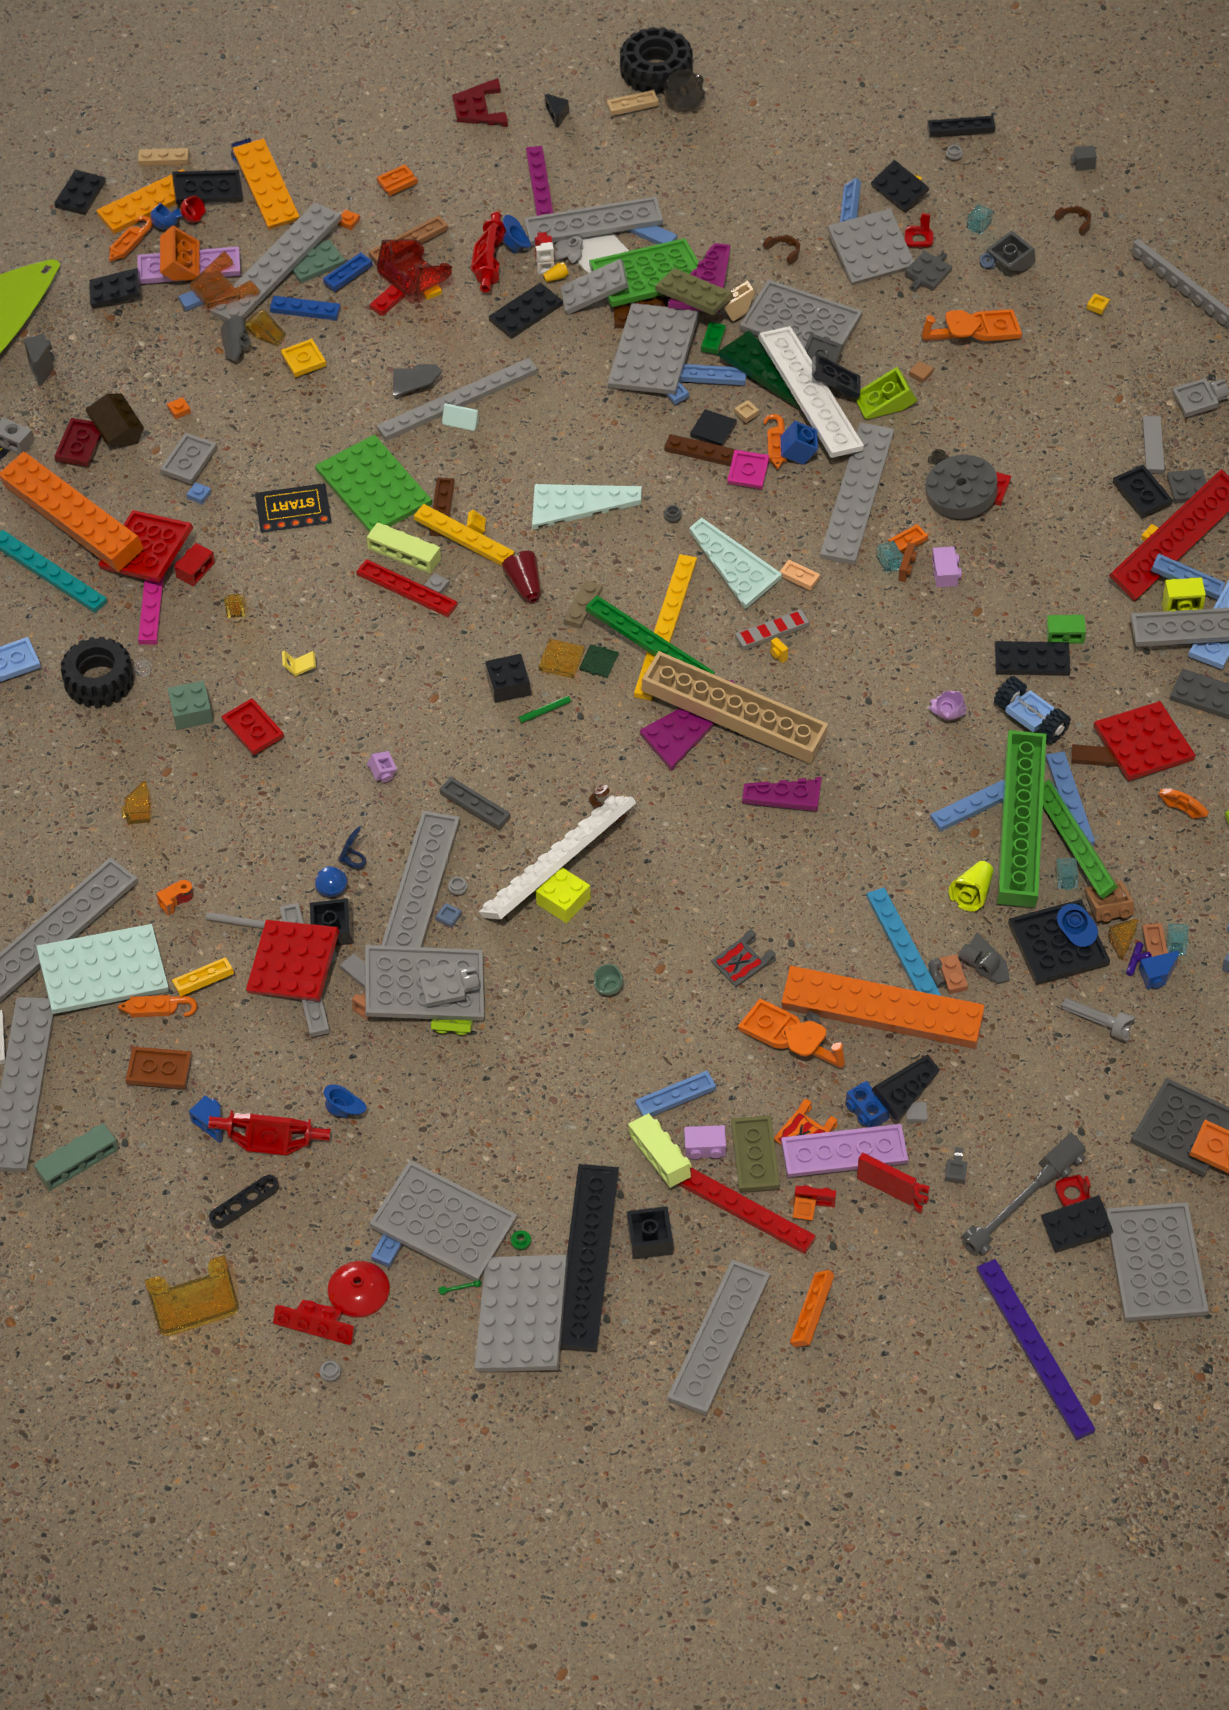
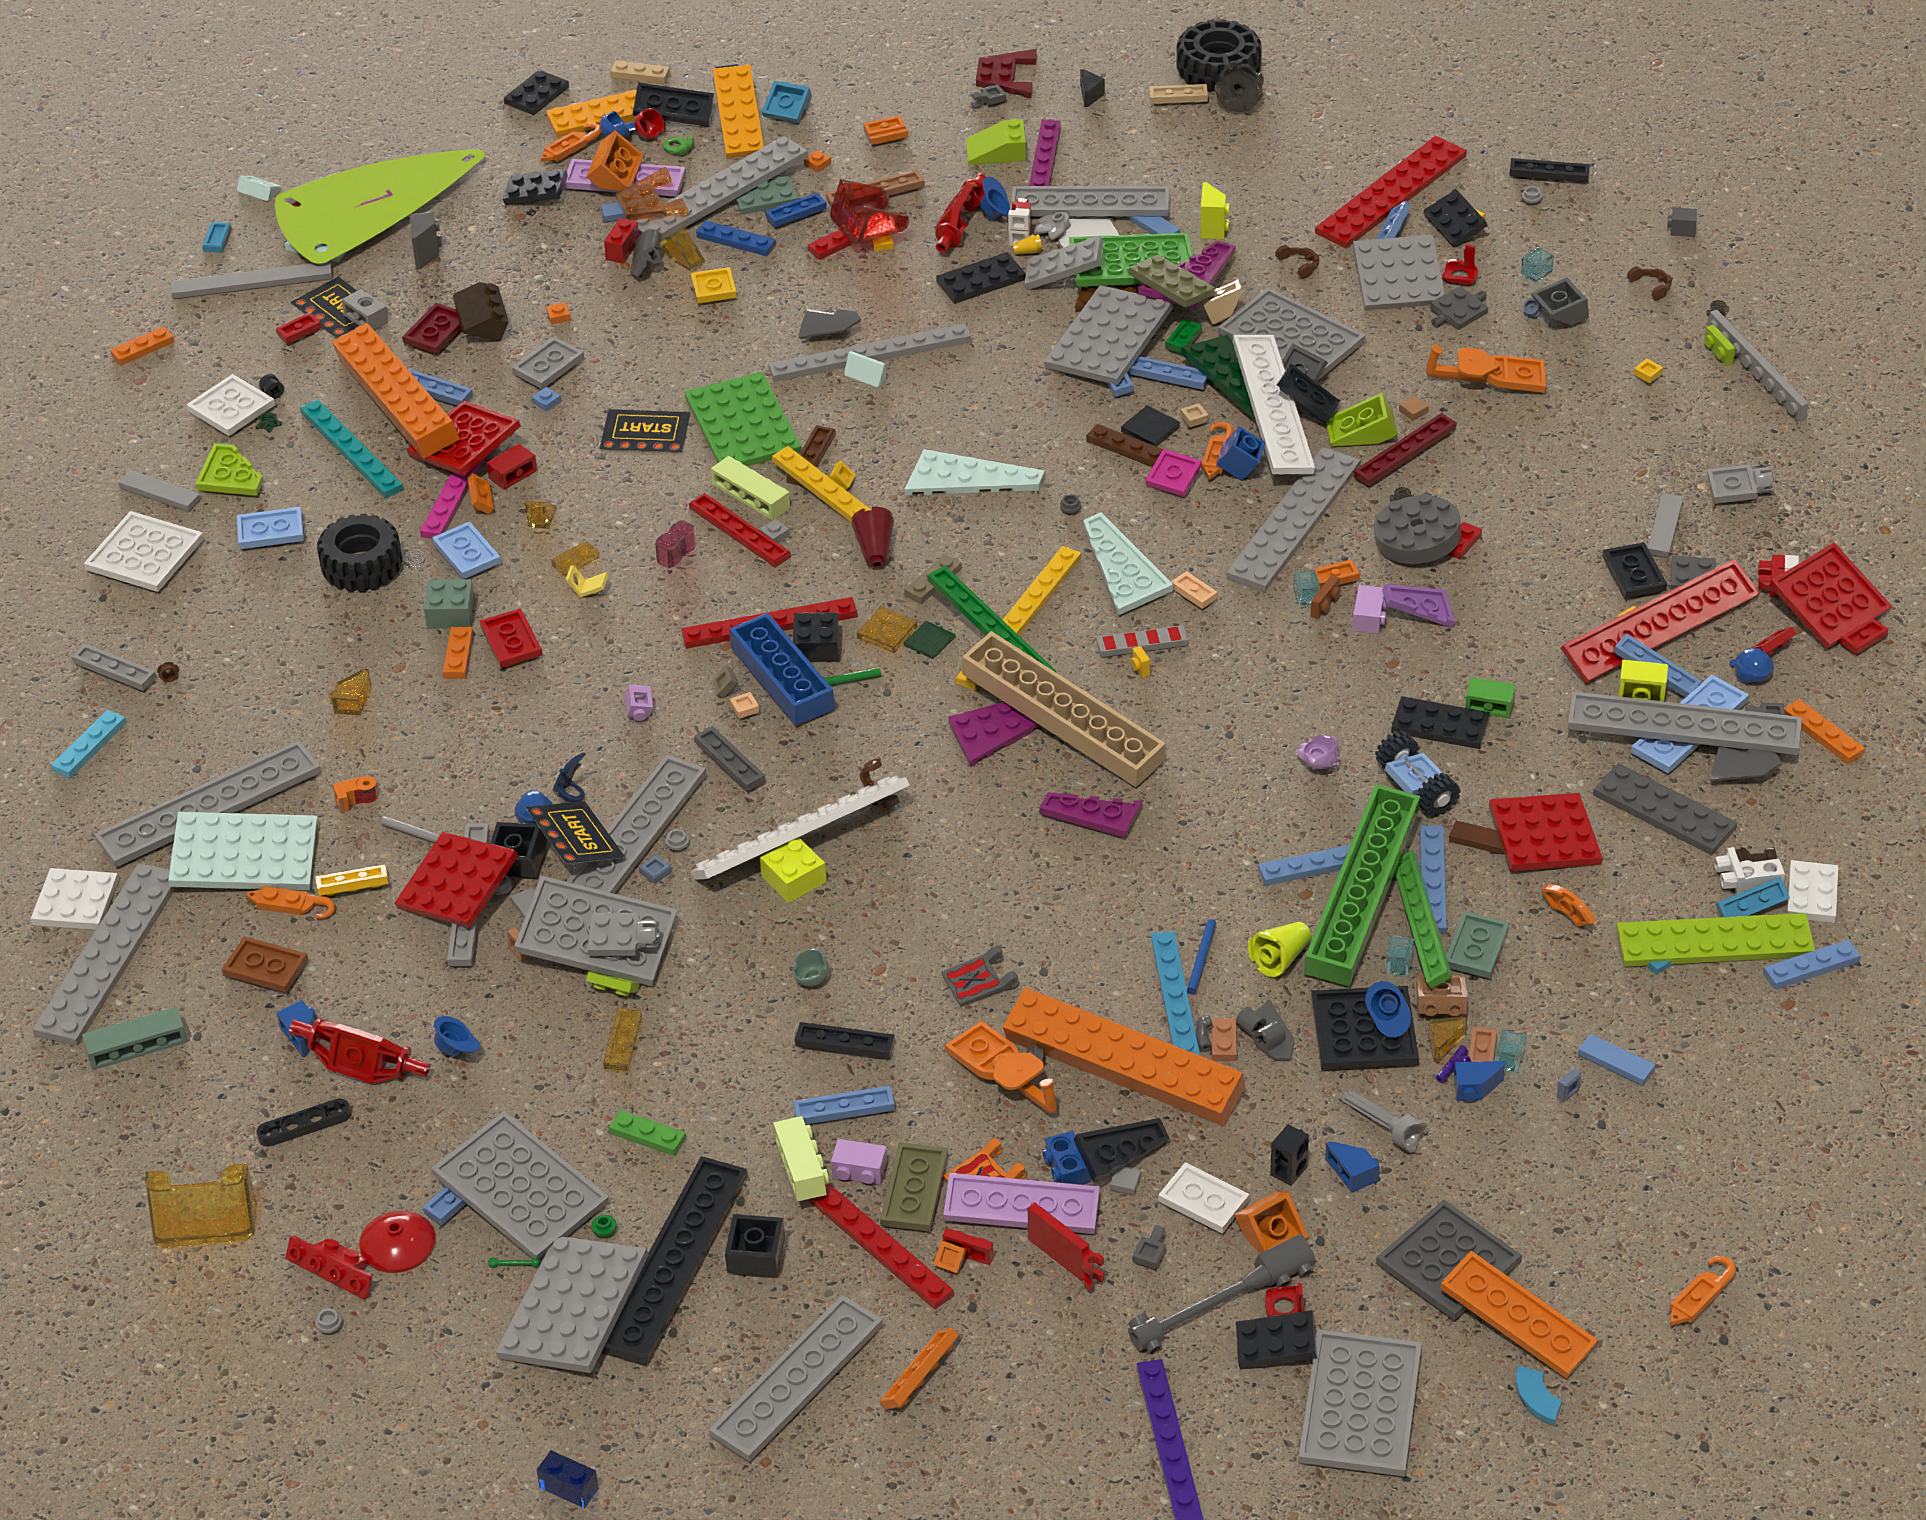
camera: 15 degrees right, 10 degrees down
none -> medium blue plate [407,368,473,406]
none -> light blue plate [432,521,501,579]
none -> orange plate [443,627,474,679]
none -> orange plate [467,473,494,515]
none -> black sticker [525,801,625,864]
none -> clear blue brick [536,1450,599,1509]
none -> clear yellow plate [551,541,599,577]
none -> clear yellow plate [603,1008,642,1071]
none -> red brick [604,218,639,264]
none -> bright green plate [609,1110,686,1156]
none -> clear pink brick [655,520,696,568]
none -> bright green piece [663,136,693,156]
none -> red plate [681,597,858,649]
none -> dark tan plate [712,666,738,698]
none -> blue brick [729,613,835,726]
none -> light nougat plate [730,692,759,719]
none -> dark azure plate [762,81,812,123]
none -> black plate [795,1022,895,1059]
none -> lime slope [966,119,1026,165]
none -> dark grey plate [971,85,1006,109]
none -> white plate [1158,1162,1249,1234]
none -> blue bar [1187,919,1216,994]
none -> neon yellow slope [1200,182,1229,239]
none -> orange slope [1234,1191,1309,1253]
none -> black brick [1270,1124,1309,1186]
none -> red plate [1315,135,1467,249]
none -> blue slope [1325,1141,1380,1193]
none -> dark red plate [1354,413,1457,486]
none -> medium lavender wing [1382,584,1455,628]
none -> sand green plate [1446,911,1510,978]
none -> lime plate [1704,324,1735,366]
none -> clear smoke plate [1706,300,1730,318]

